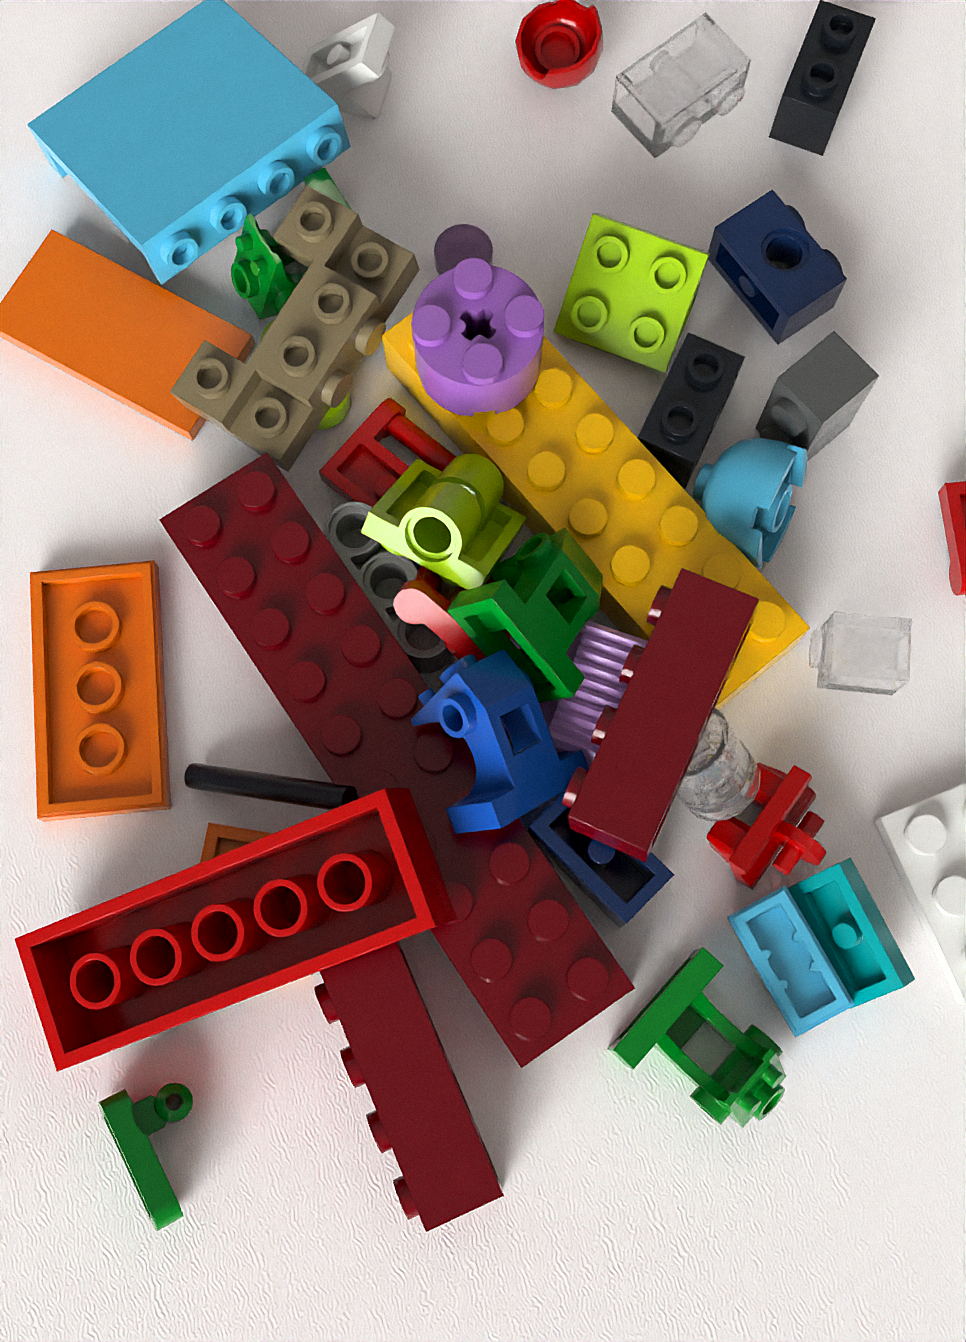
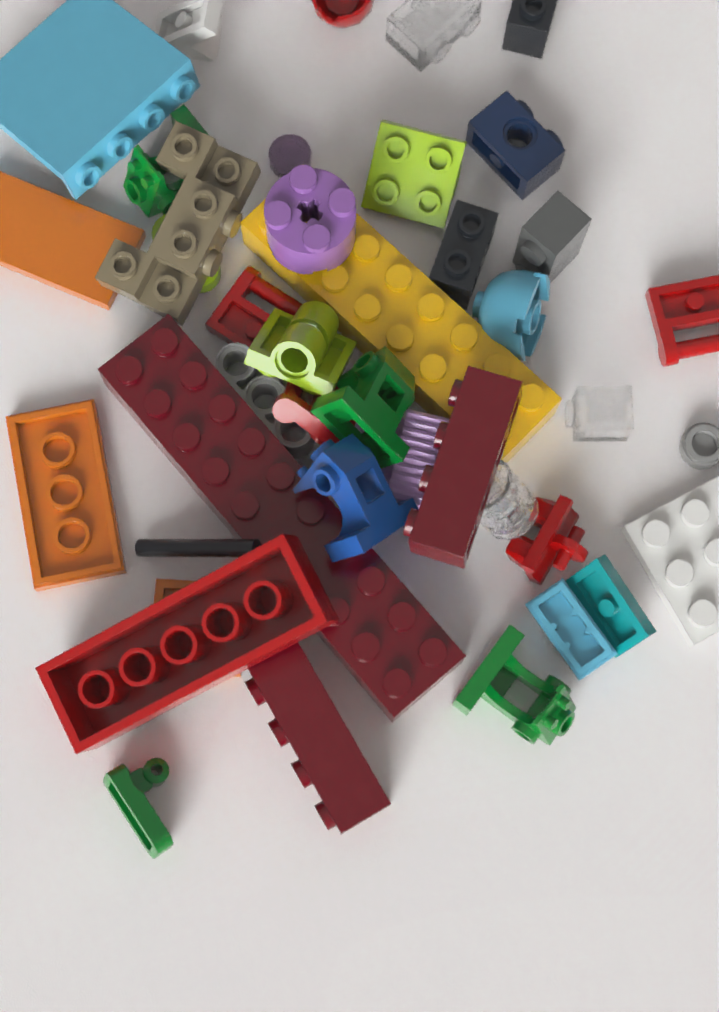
camera: 10 degrees left, 0 degrees up
dark blue brick [528,790,674,928] -> none

